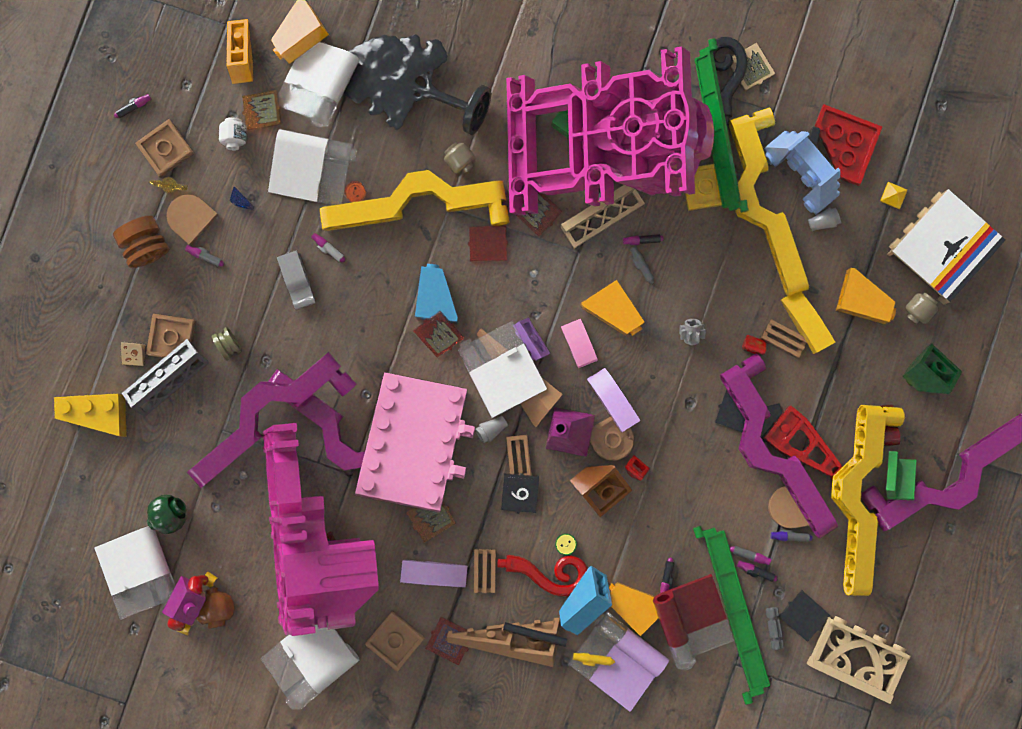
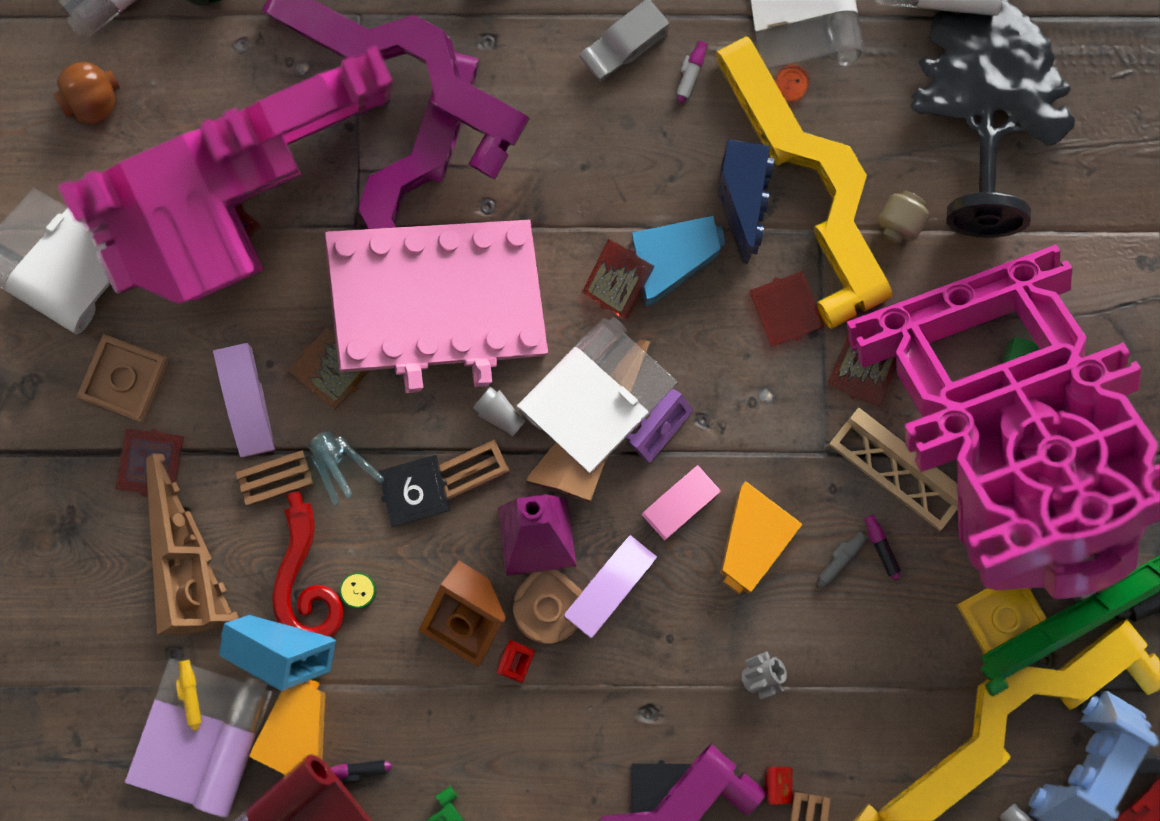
camera: 65 degrees right, 5 degrees down
magenta torso [162,572,218,636] -> none
black bar [503,622,567,647] -> none
none -> clear light blue plant [308,431,384,506]
none -> dark blue slope [718,139,774,264]

